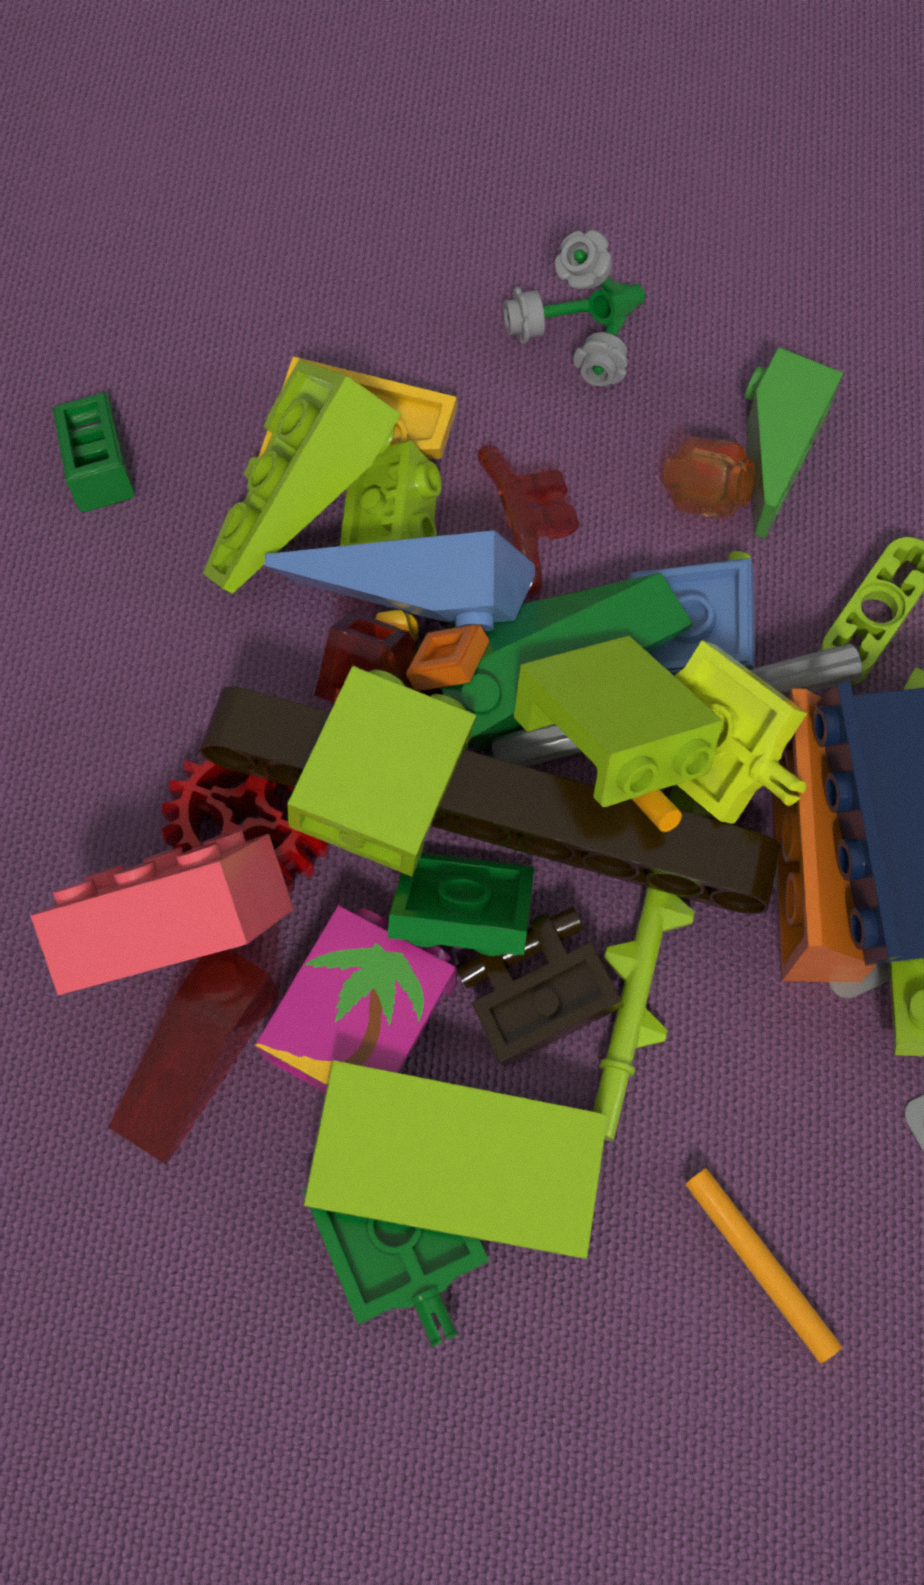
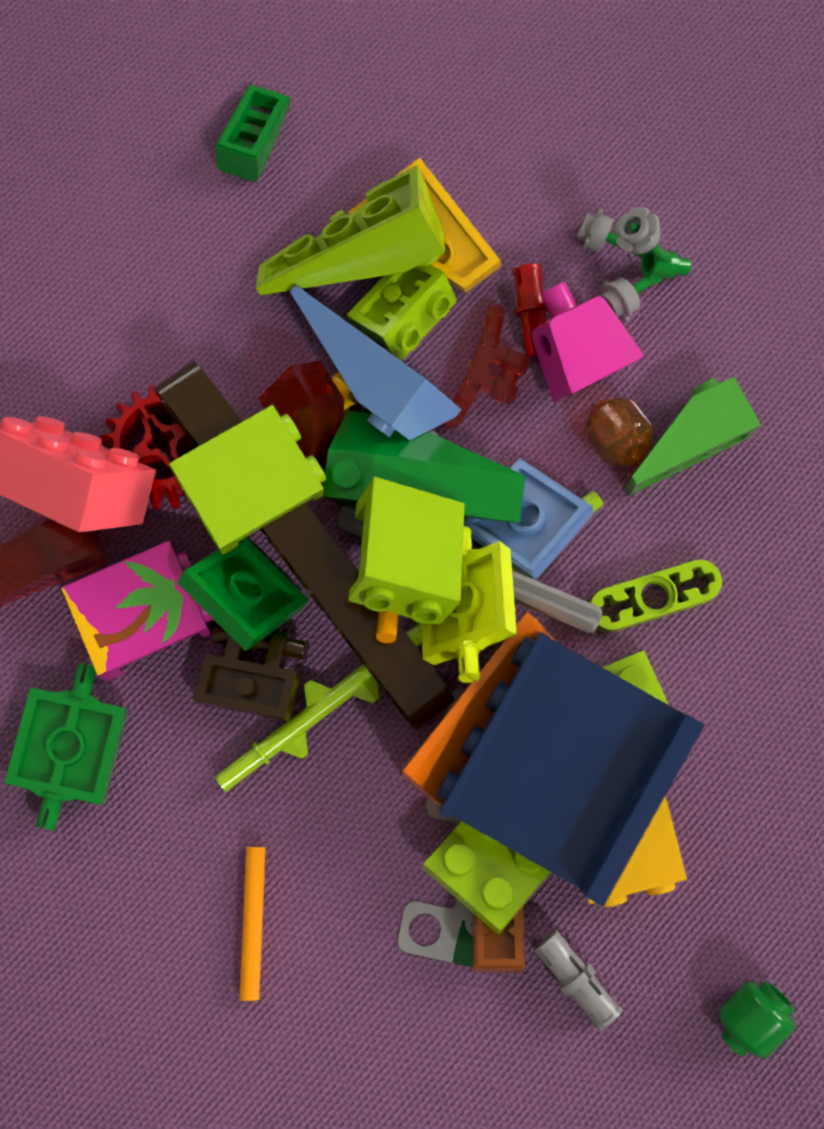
camera: 30 degrees right, 10 degrees up
lime tile [303,1060,608,1259] -> none
orange tile [406,624,489,691] -> none
none -> red axle [512,263,549,358]
none -> dark pink torso [532,282,644,403]

